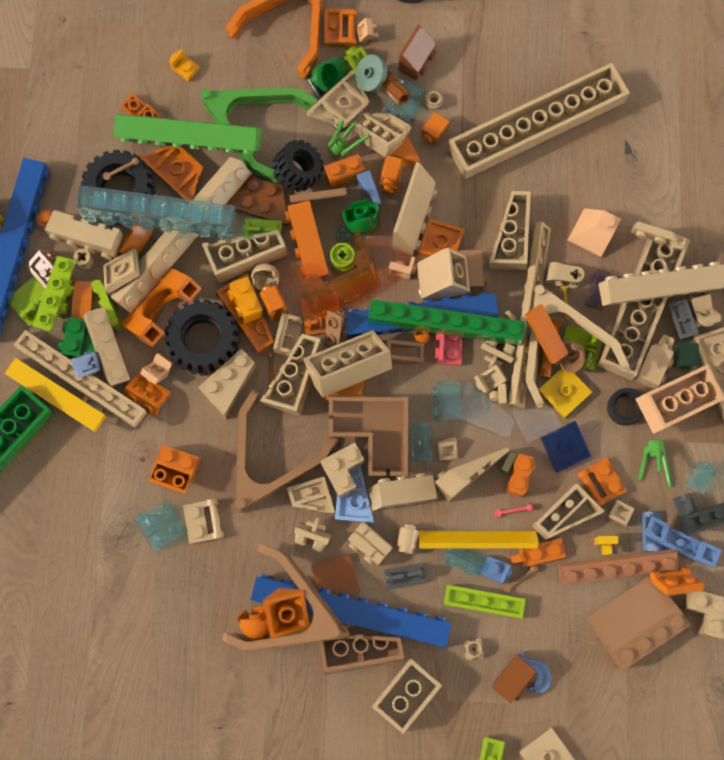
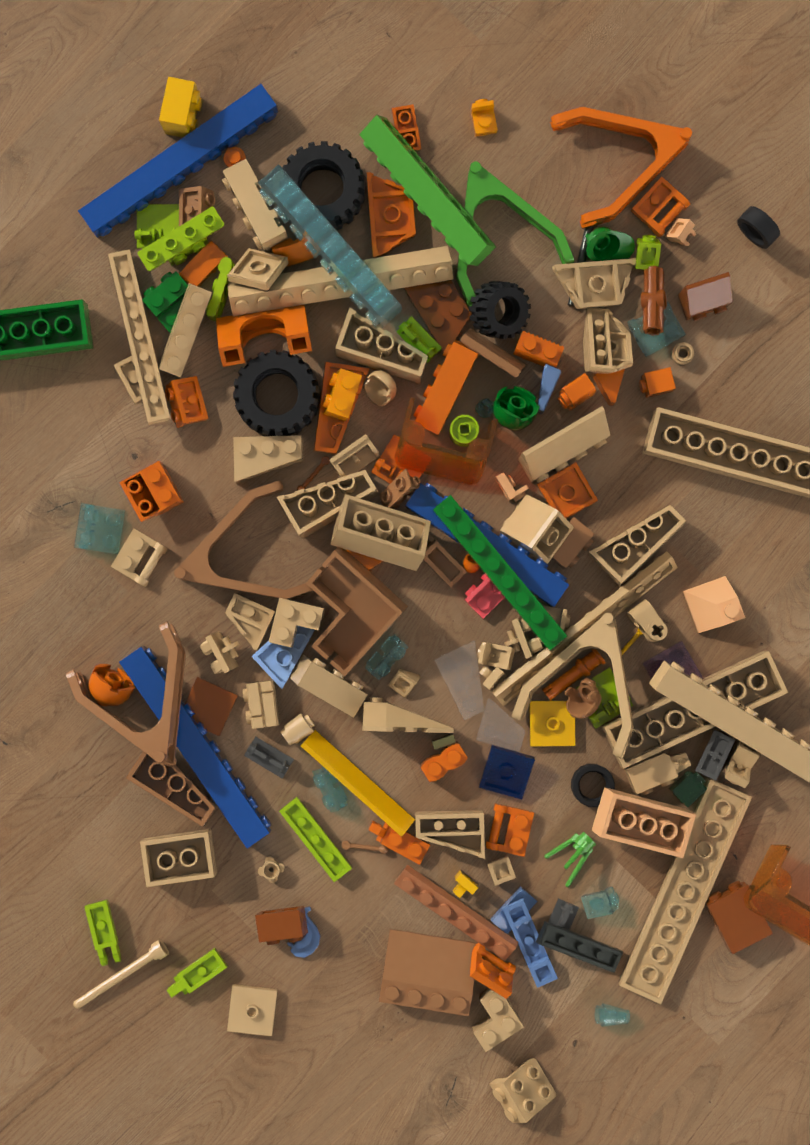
camera: 40 degrees right, 10 degrees up
yellow tile [4,358,107,433] -> none
medium blue bracket [71,351,101,377] -> none
tan bush [73,248,94,270] -> none
medium nougat hinge [103,158,139,180] -> none
light nougat bracket [140,352,173,385] -> none
orange brick [260,285,288,321] -> none
orange slope [263,588,310,639] -> none
bright green plant [328,119,370,157] -> none
sand green plate [356,54,387,92] -> none
clear light blue bracket [432,381,462,422] -> none
medium blue bracket [480,556,512,584] -> none
coral hinge [494,504,534,517] -> none
orange tile [524,304,569,364] -> none
tan hinge [631,221,686,250] -> none

